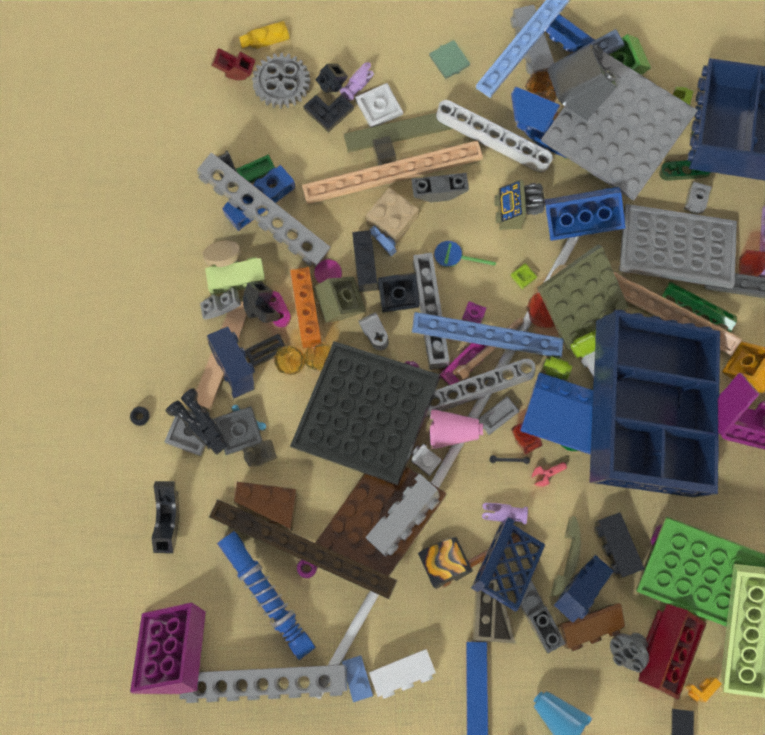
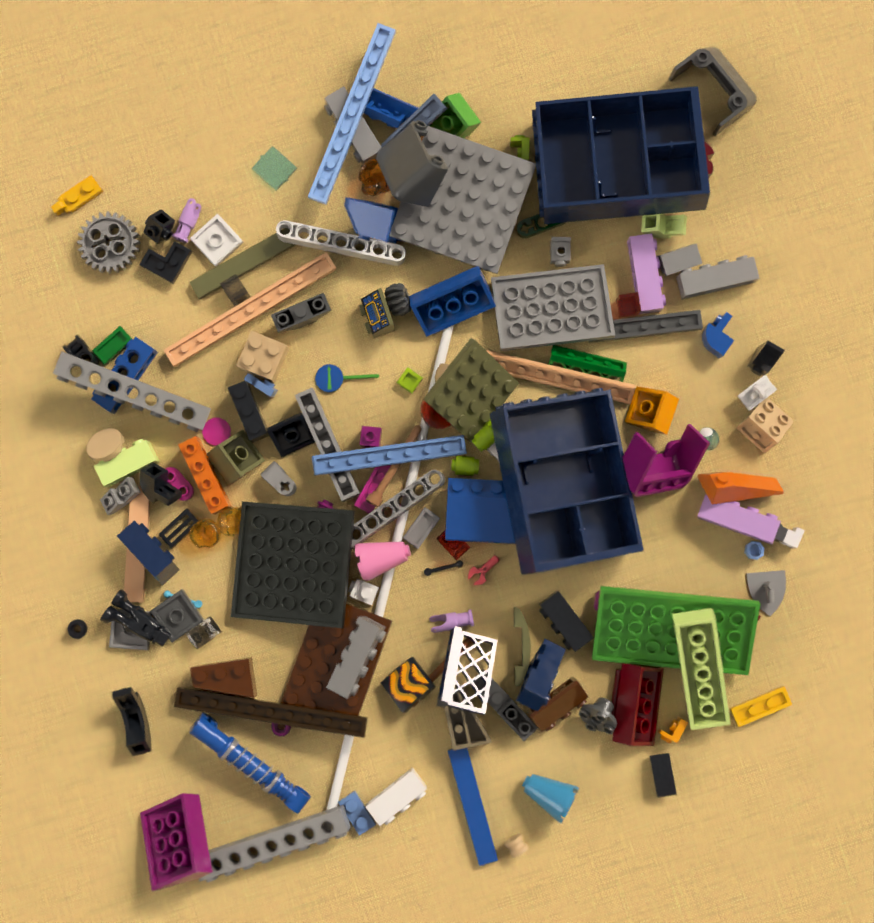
camera: 15 degrees left, 10 degrees up
dark red brick [211,48,256,81] -> none

